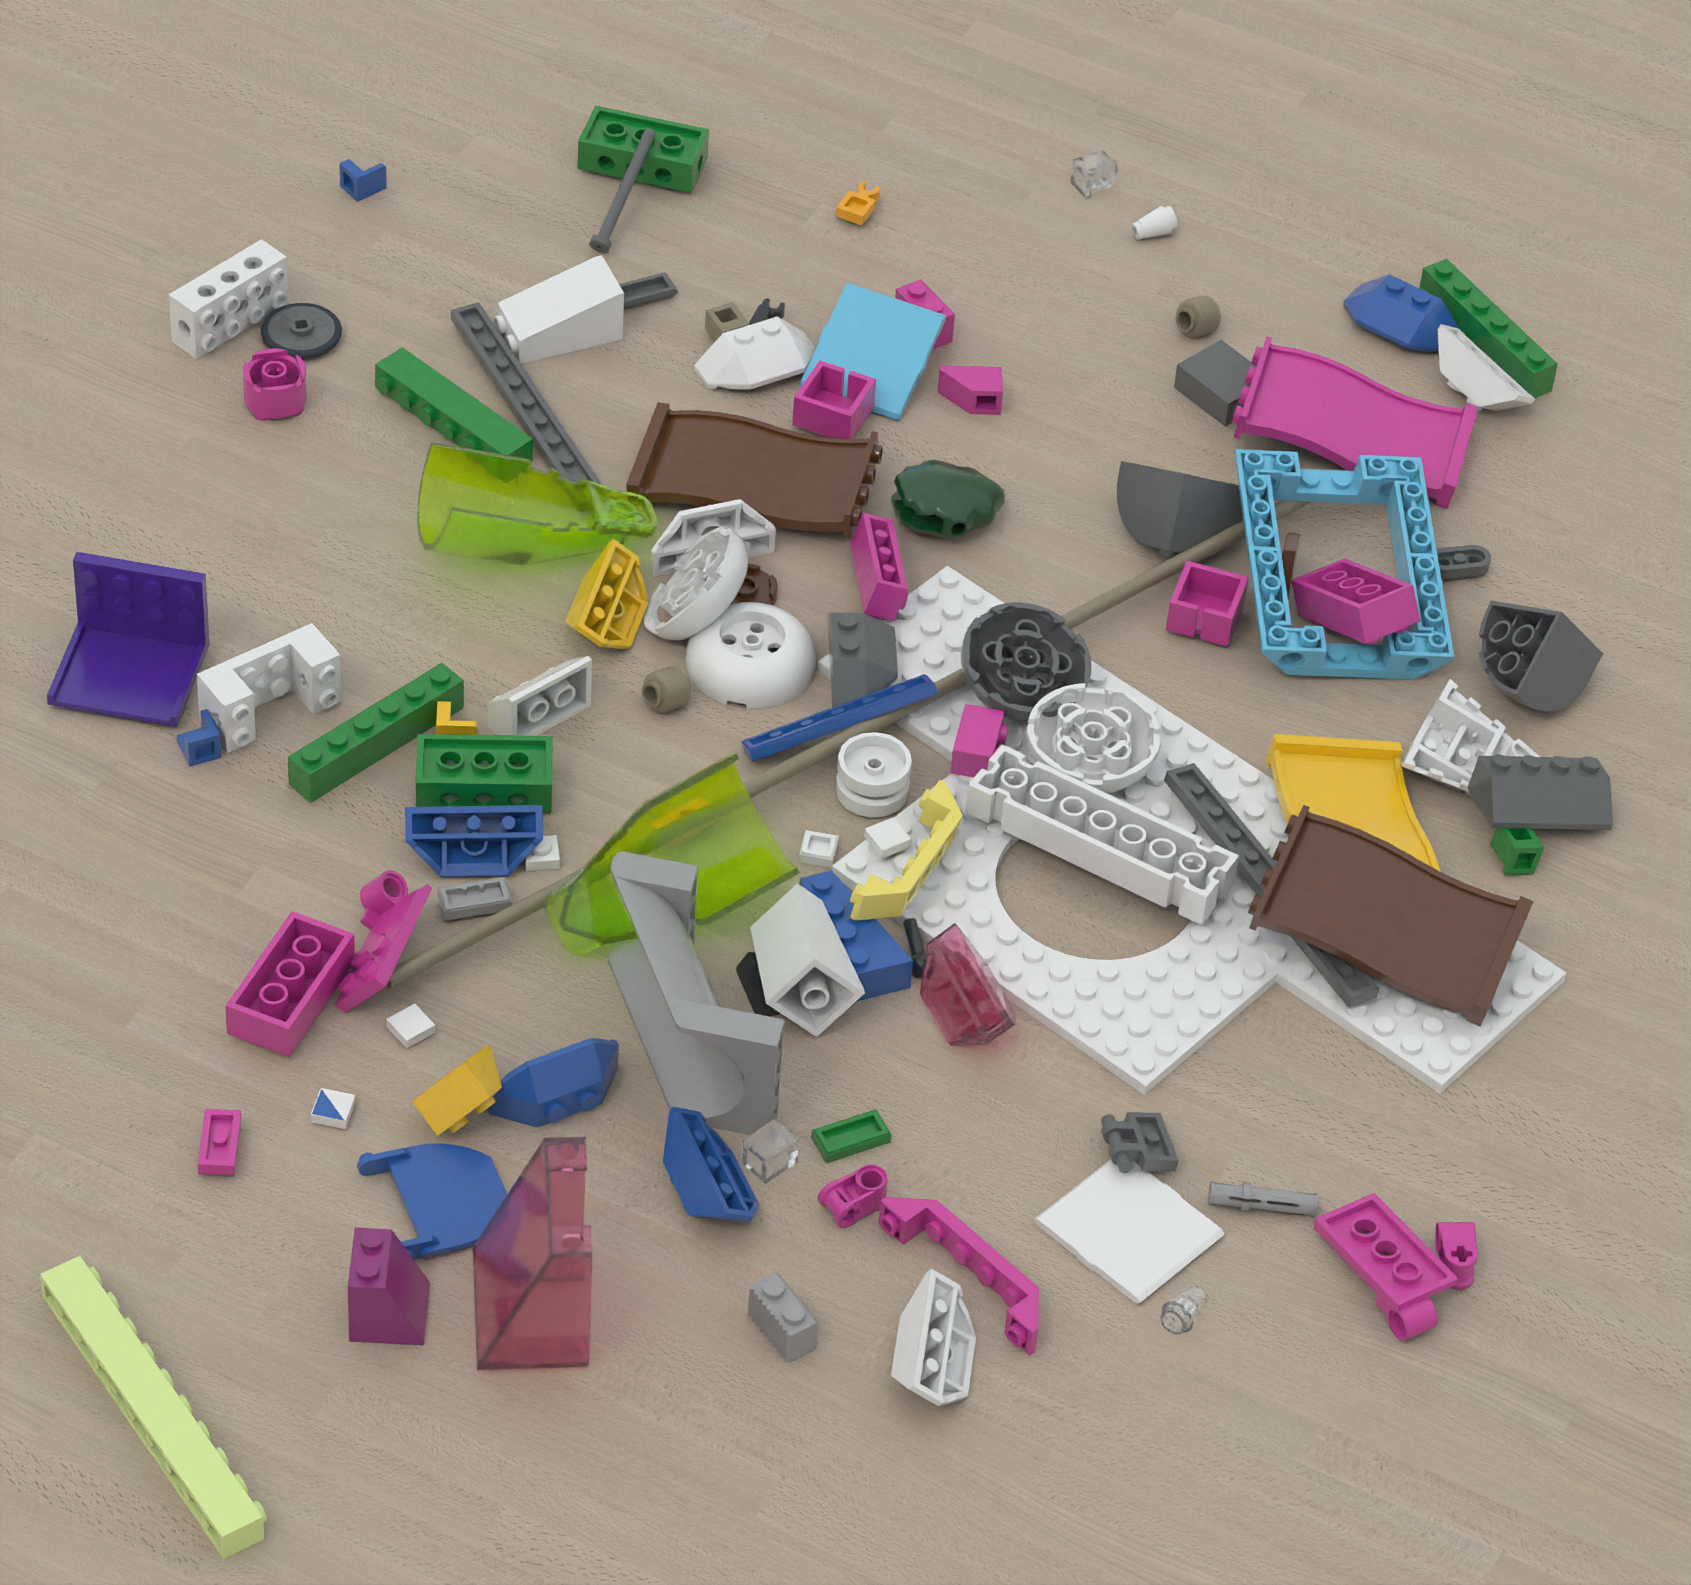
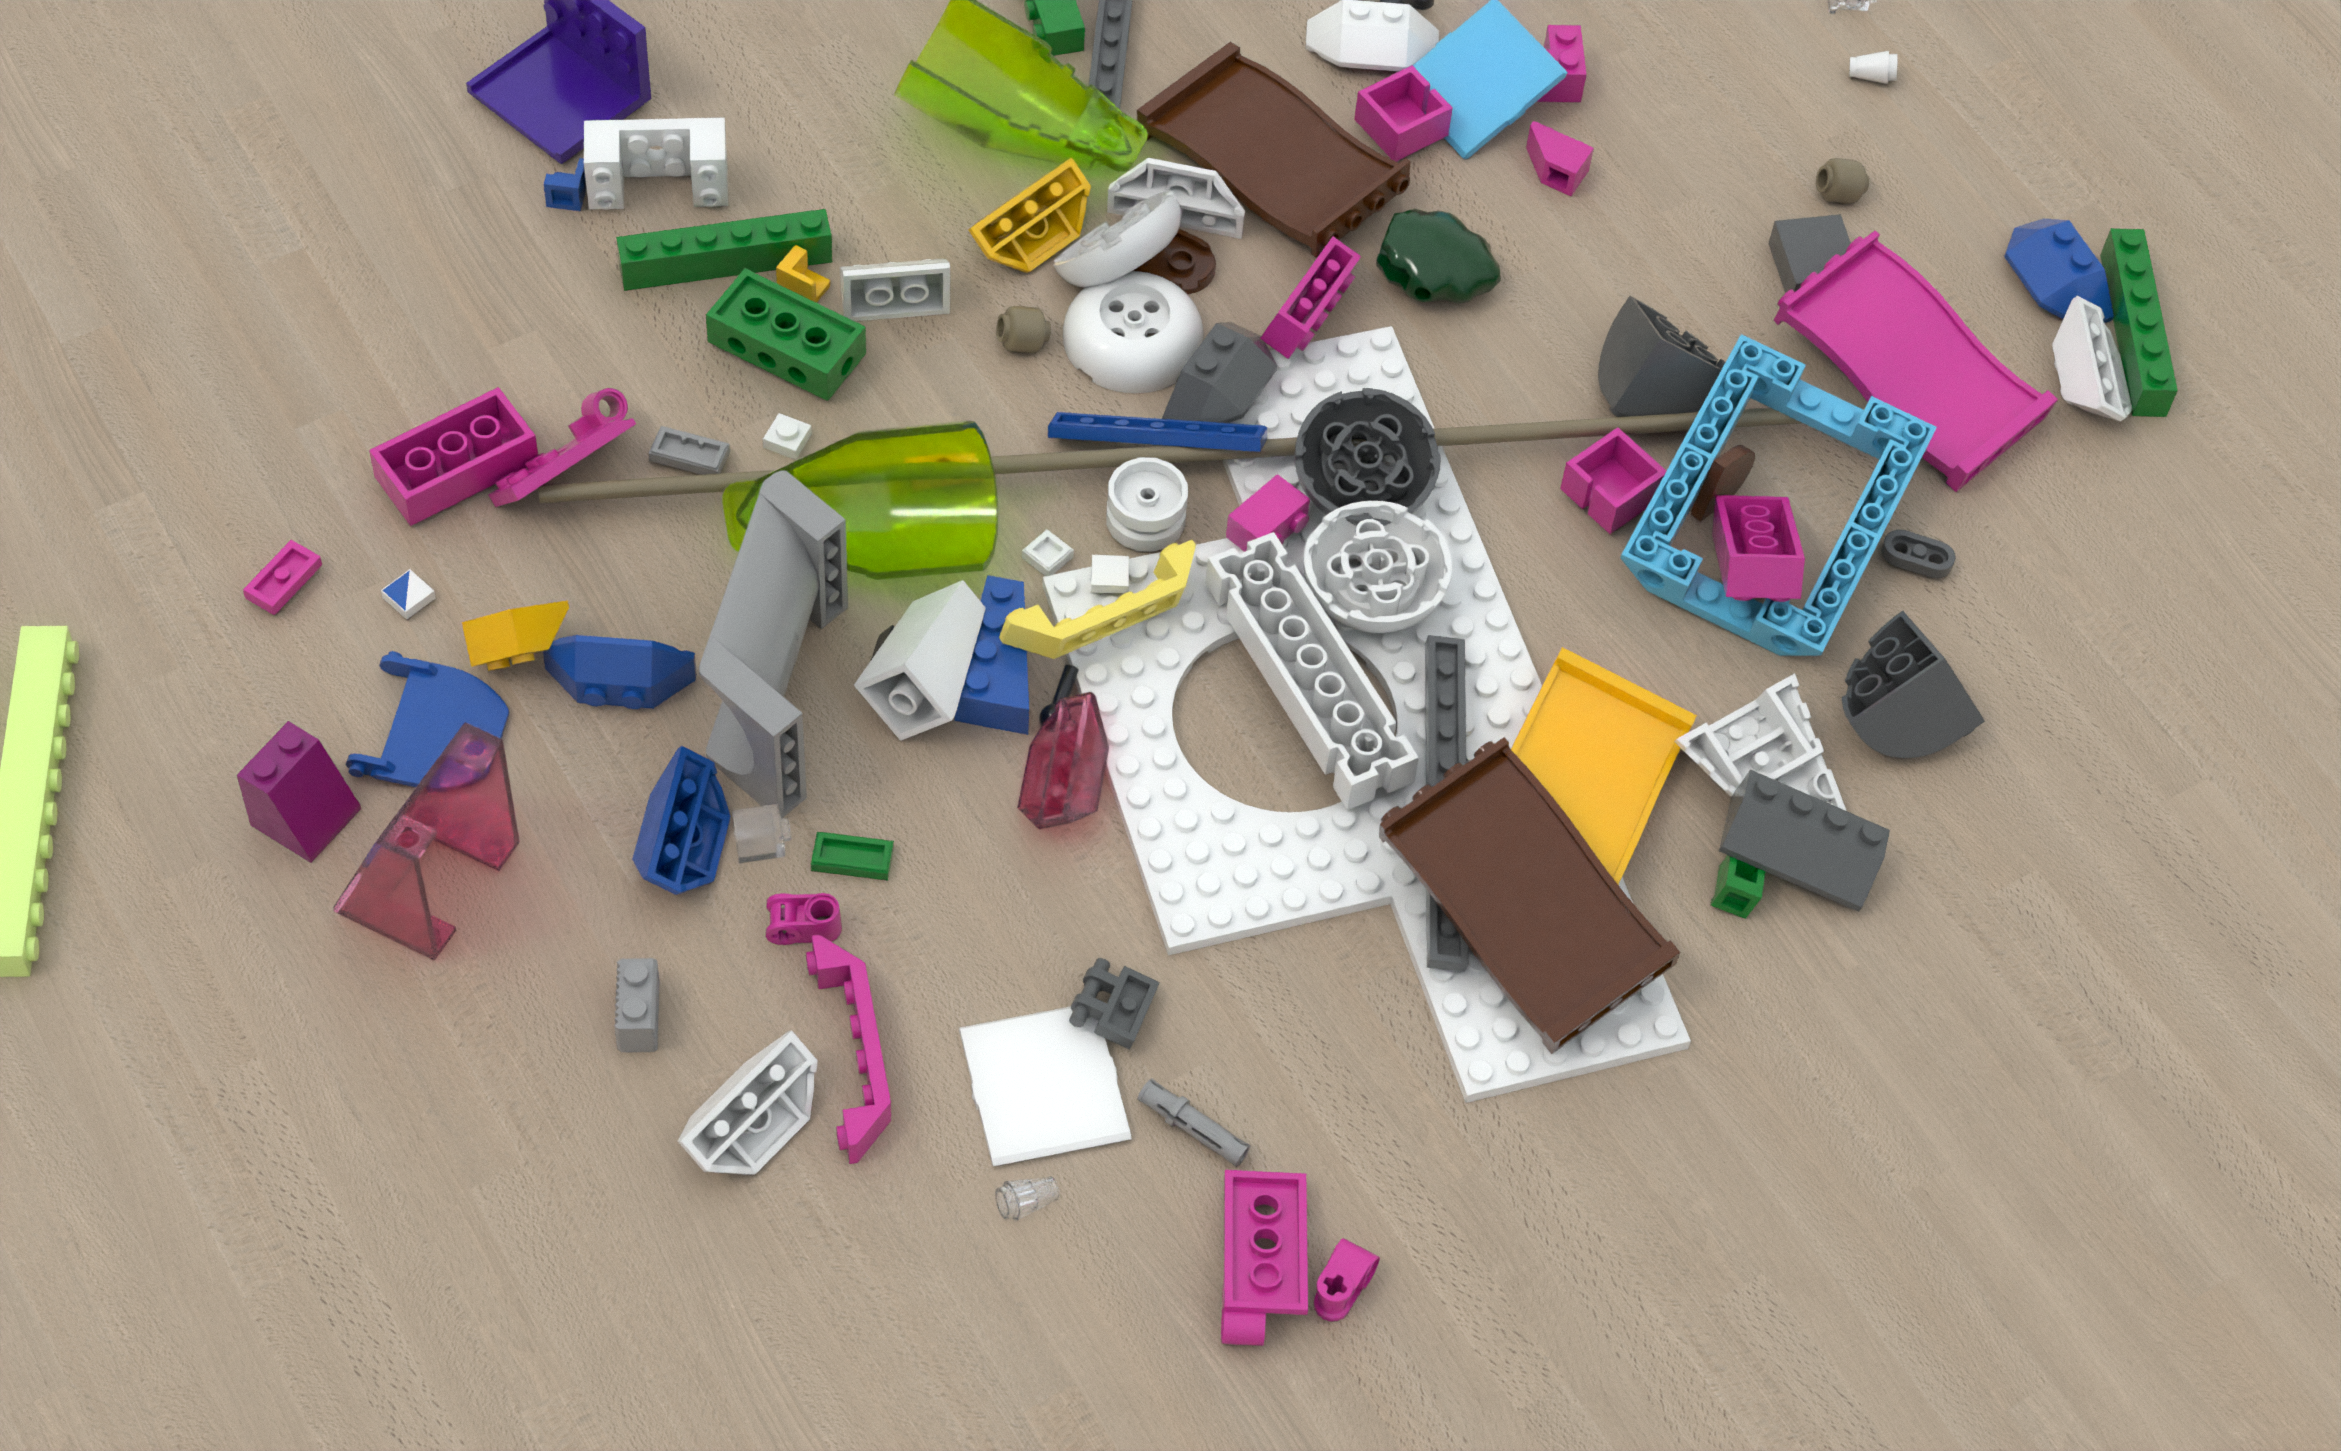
camera: 30 degrees right, 10 degrees up
white tile [386,1004,436,1049] -> none
blue wedge [405,805,543,877] -> none

